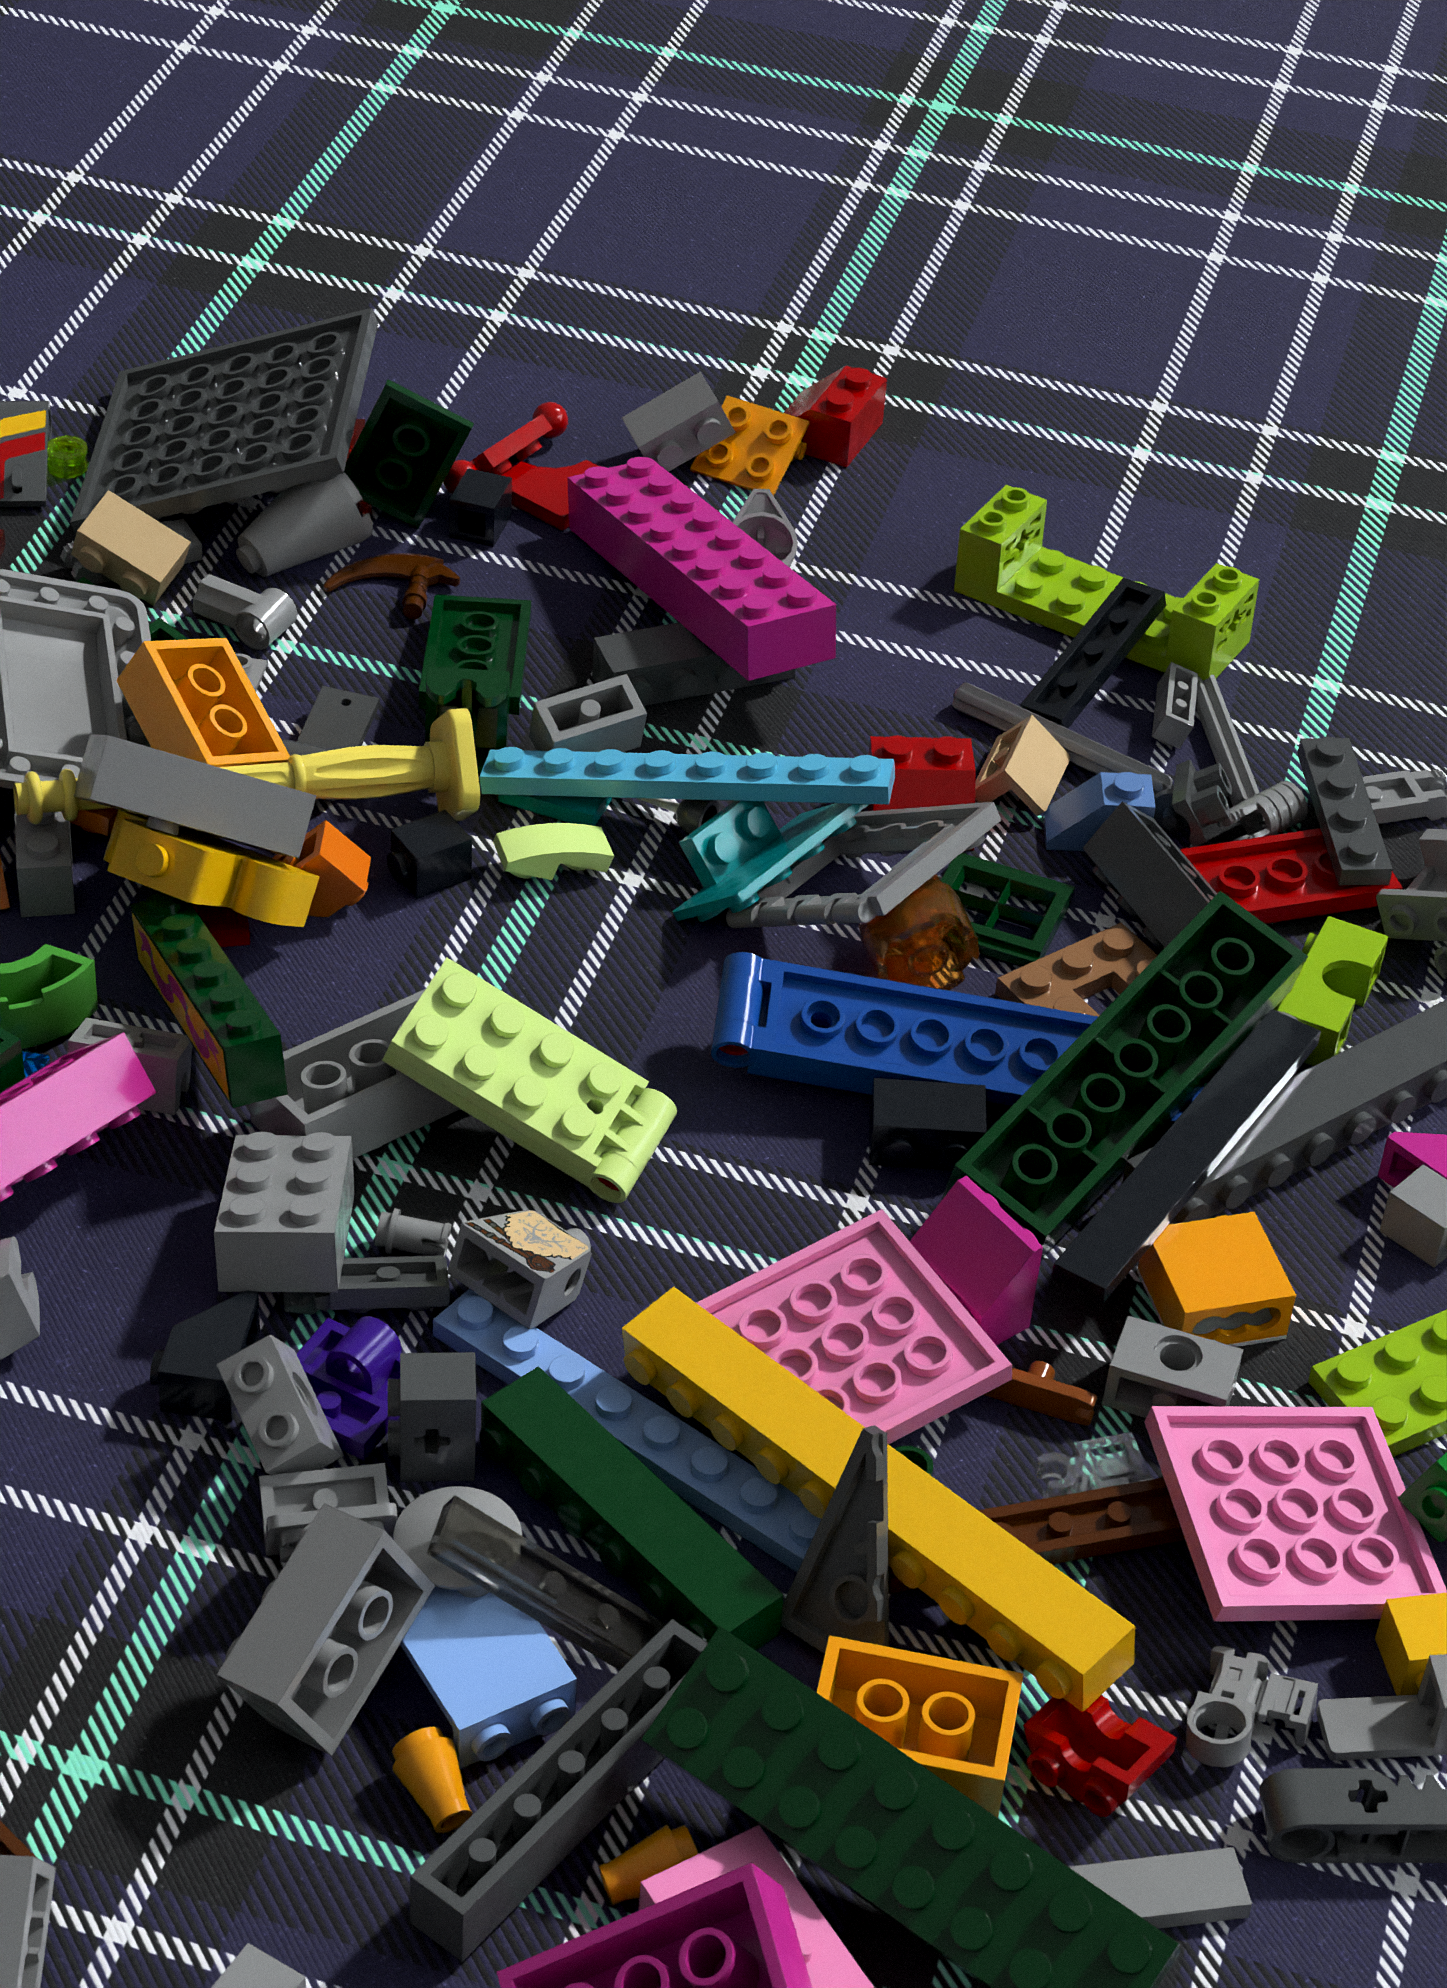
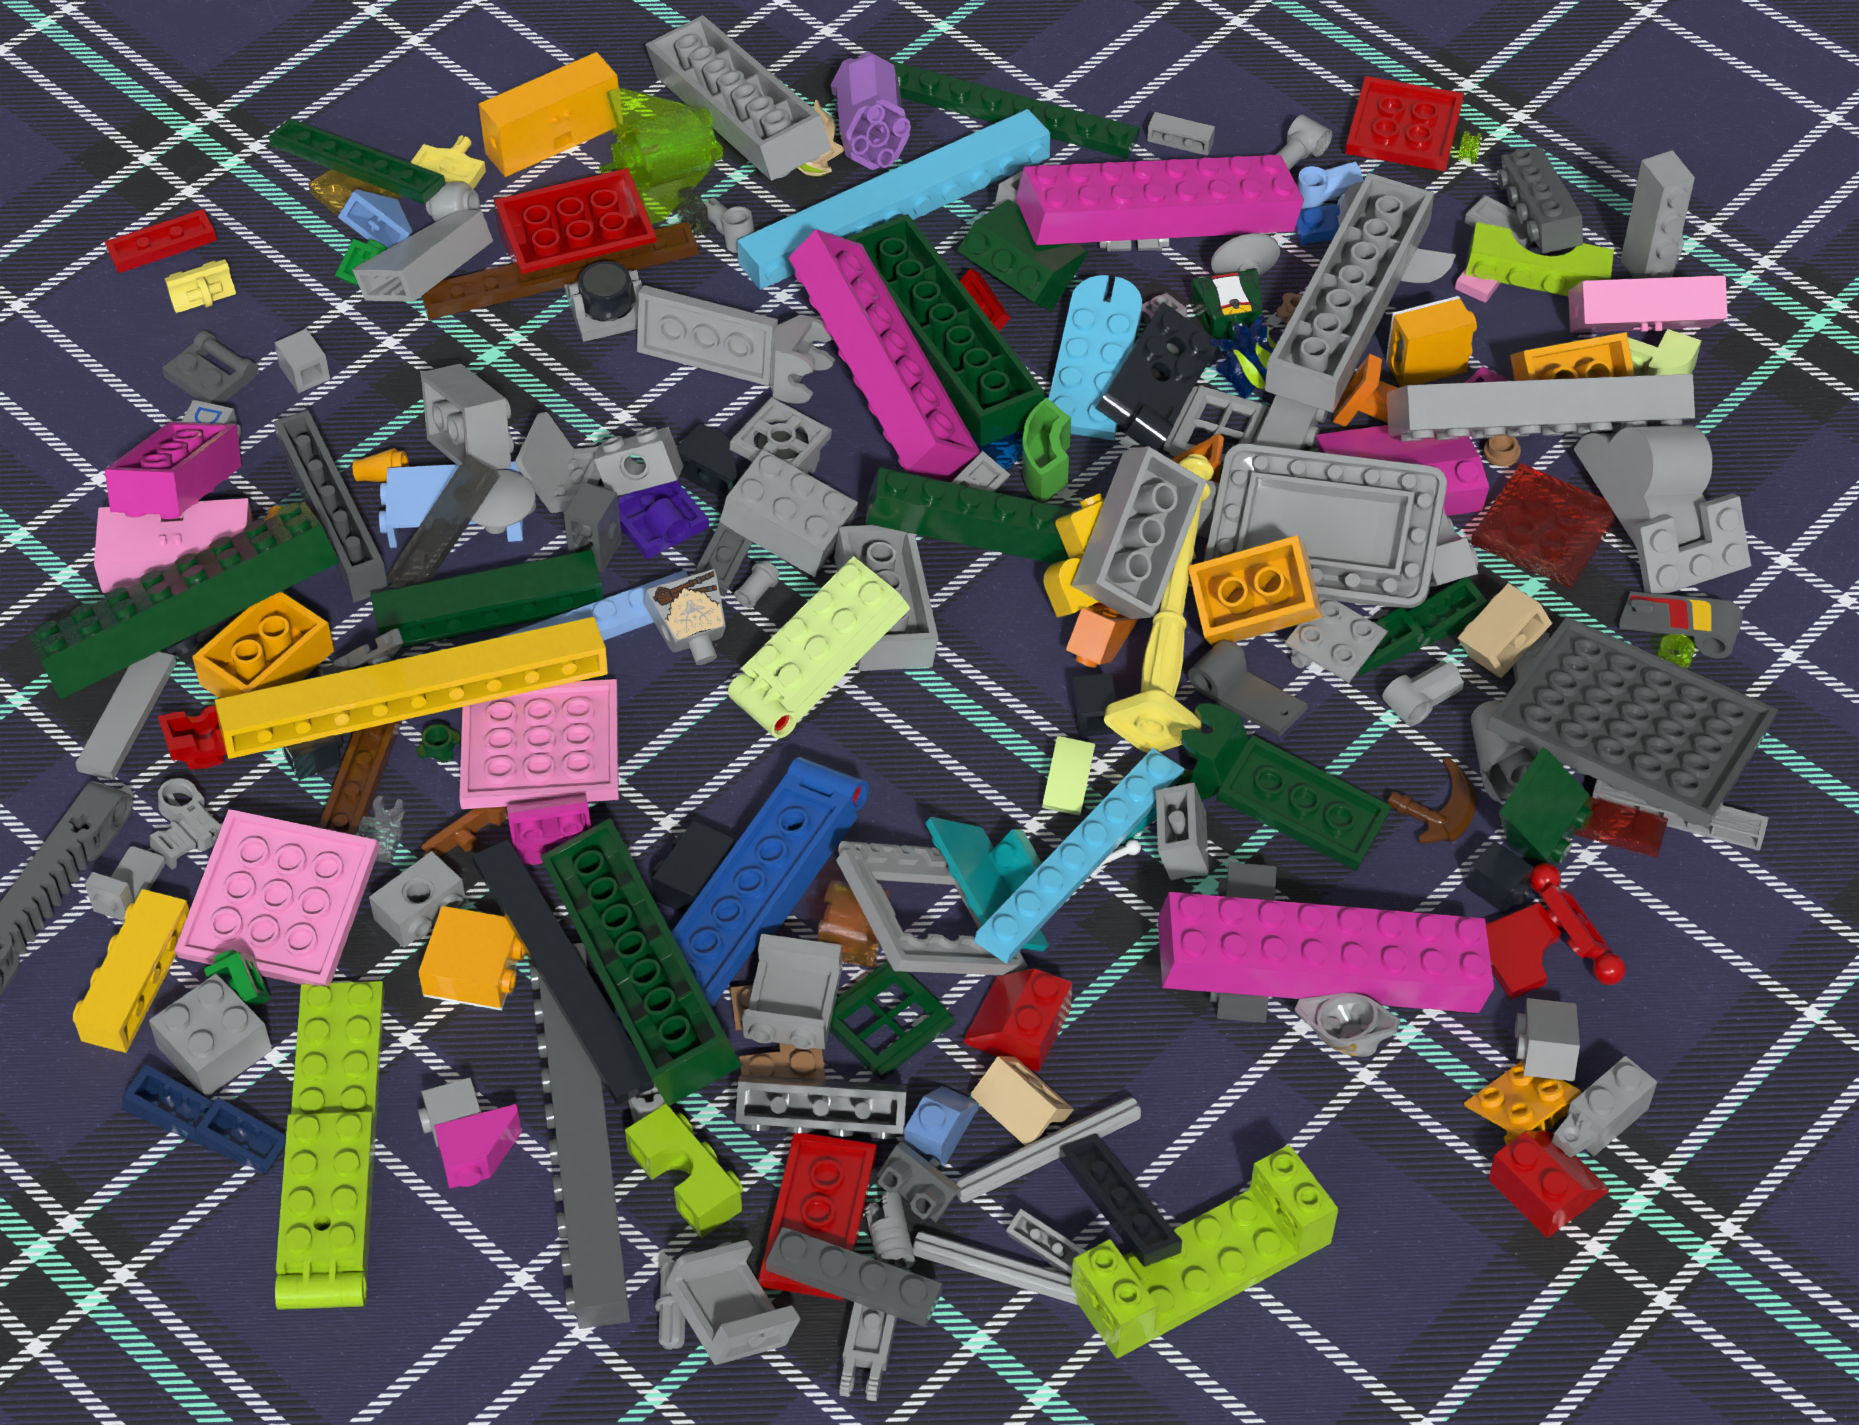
camera: 120 degrees right, 10 degrees up
none -> light grey piece [730,397,832,474]
none -> light grey panel [742,934,843,1049]
none -> light grey hinge [1552,1056,1657,1158]

